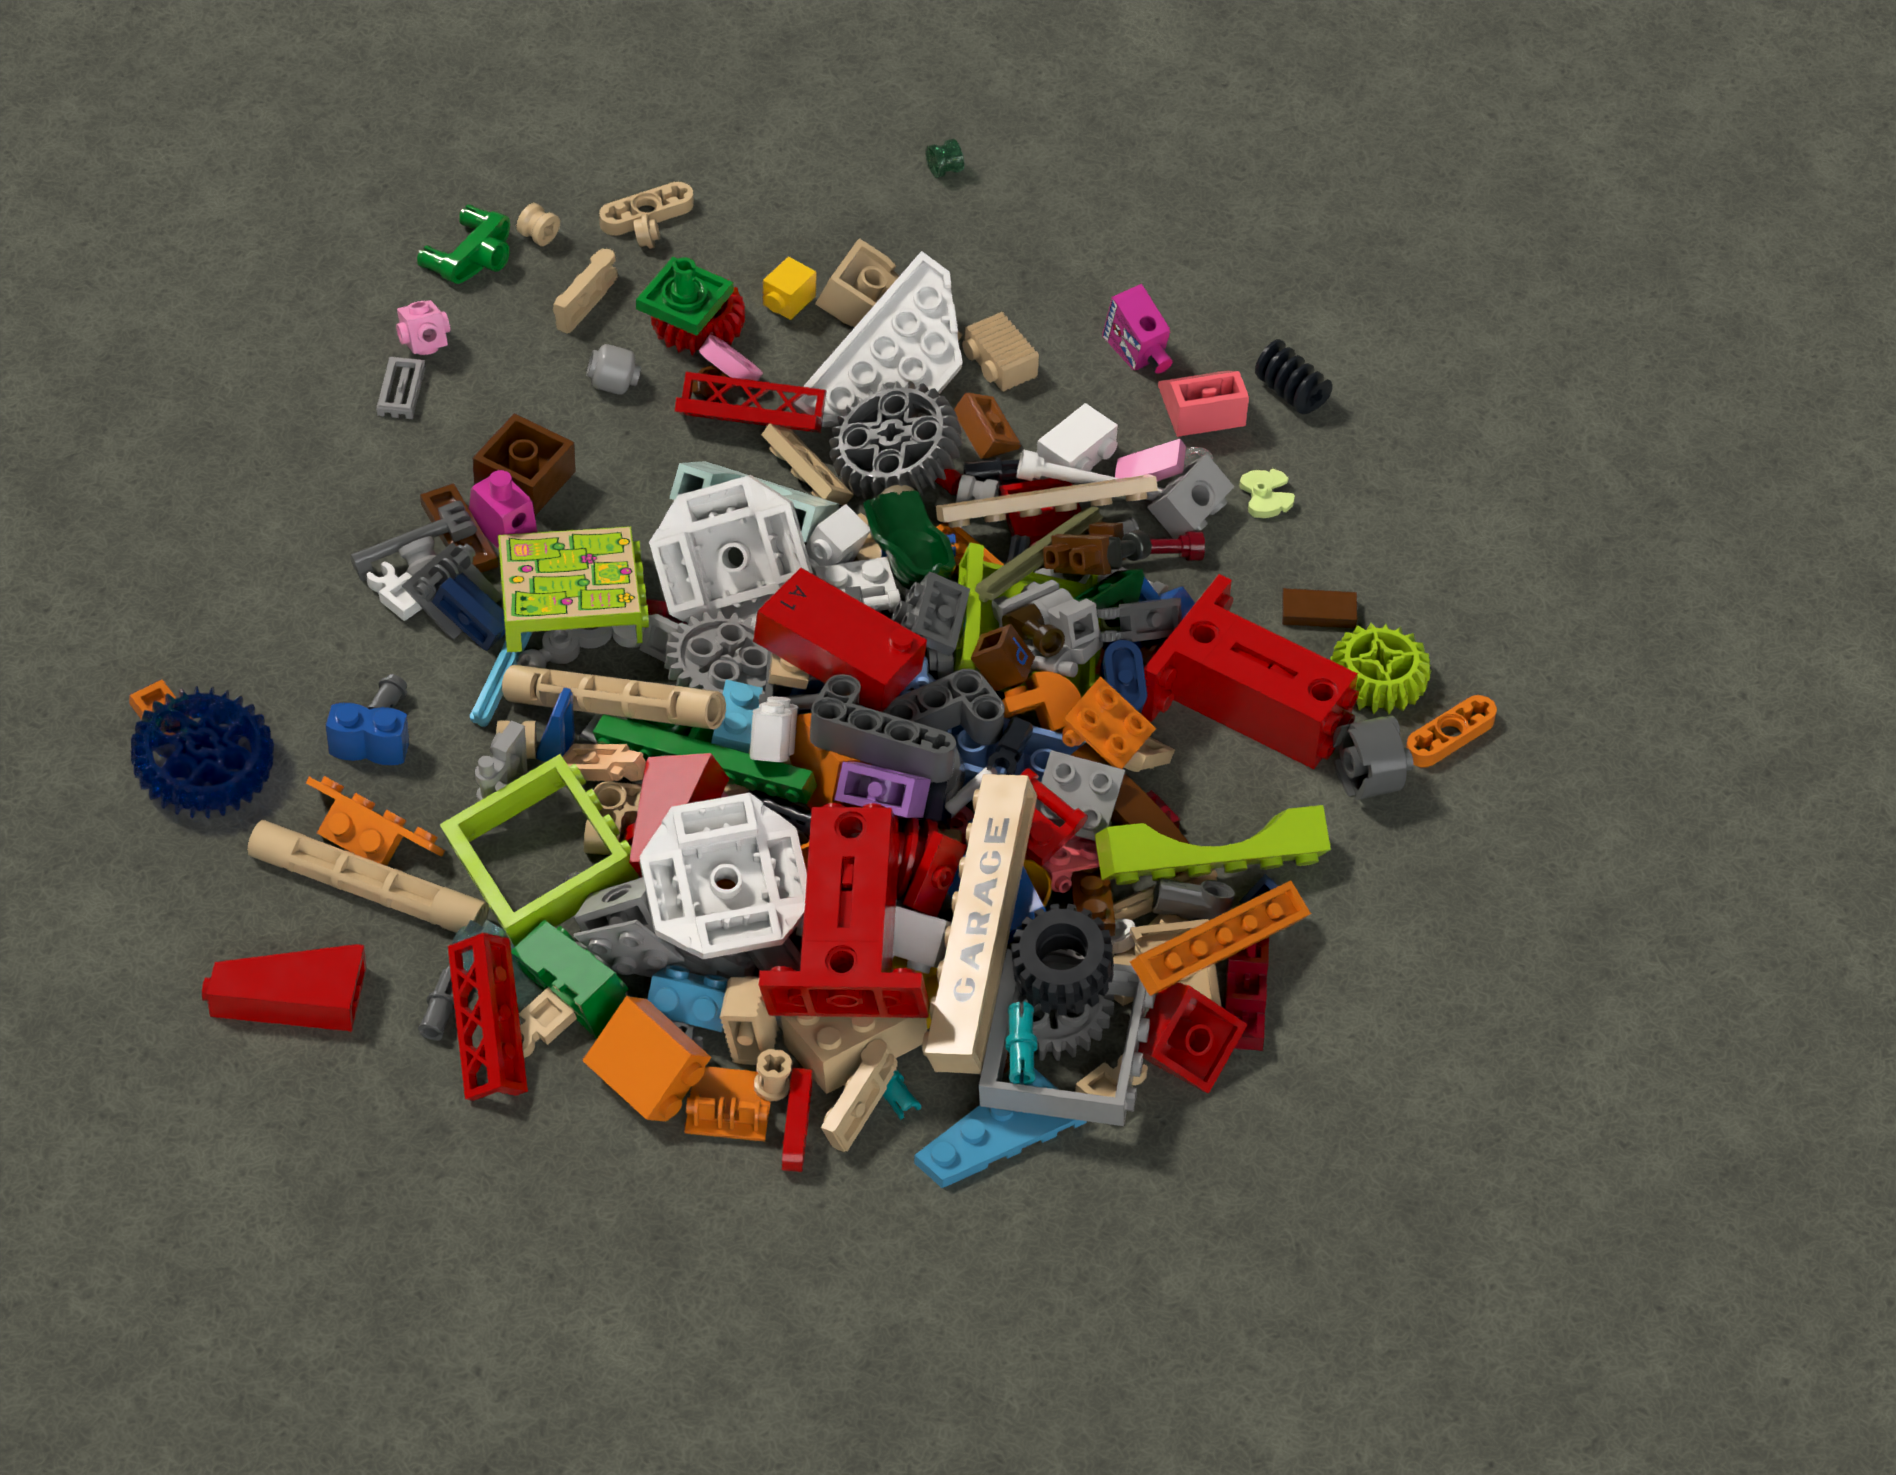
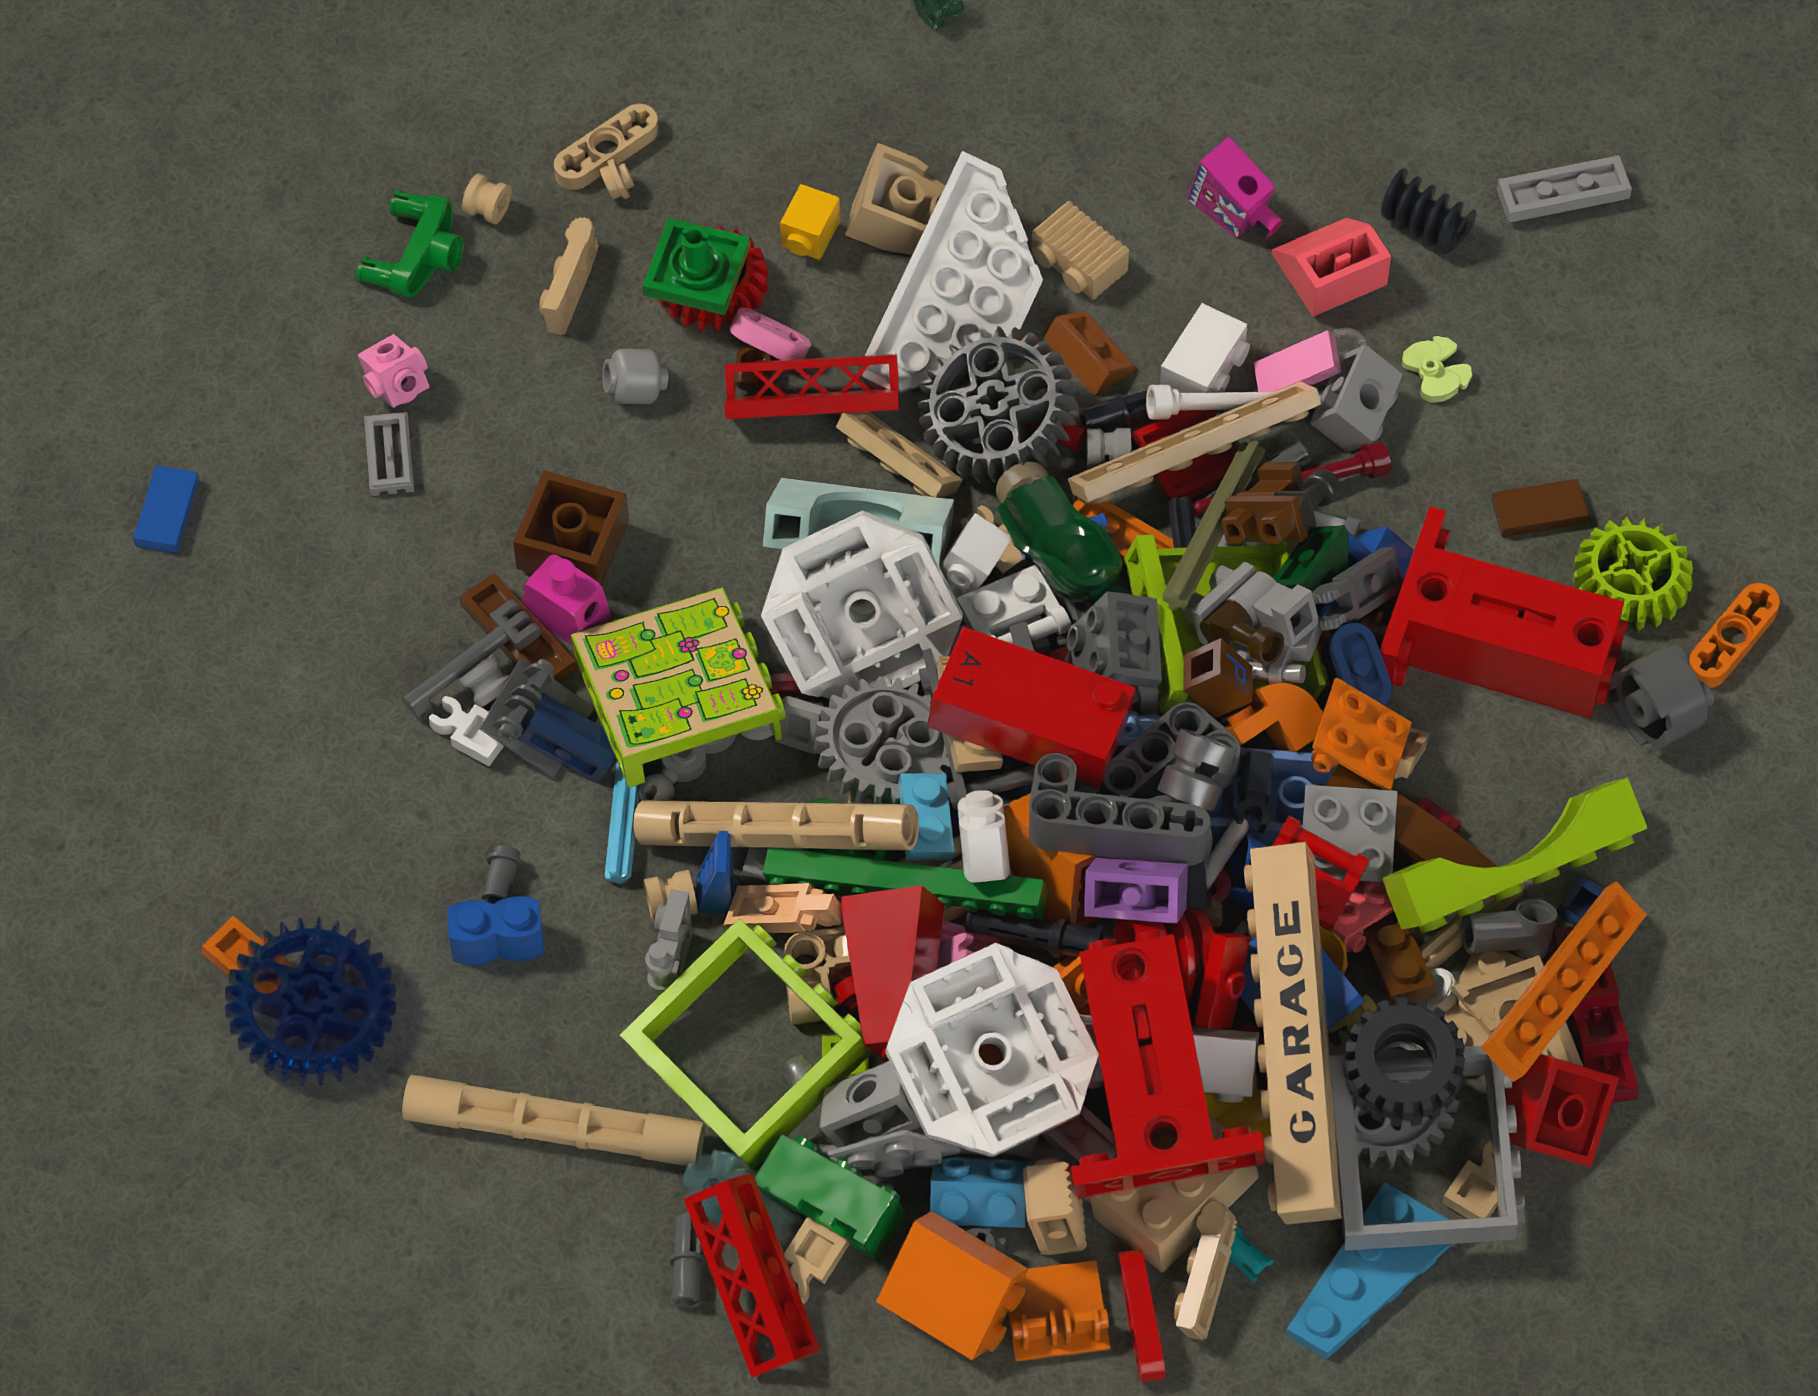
camera: 10 degrees left, 10 degrees up
red slope [202,944,367,1032] -> none
orange bracket [306,776,446,866] -> none
tan bush [754,1049,792,1101] -> none
teal pin [1006,1002,1038,1085] -> none
none -> blue tile [133,465,199,553]
none -> flat silver wheel [1157,729,1236,811]
none -> light grey plate [1496,155,1632,223]

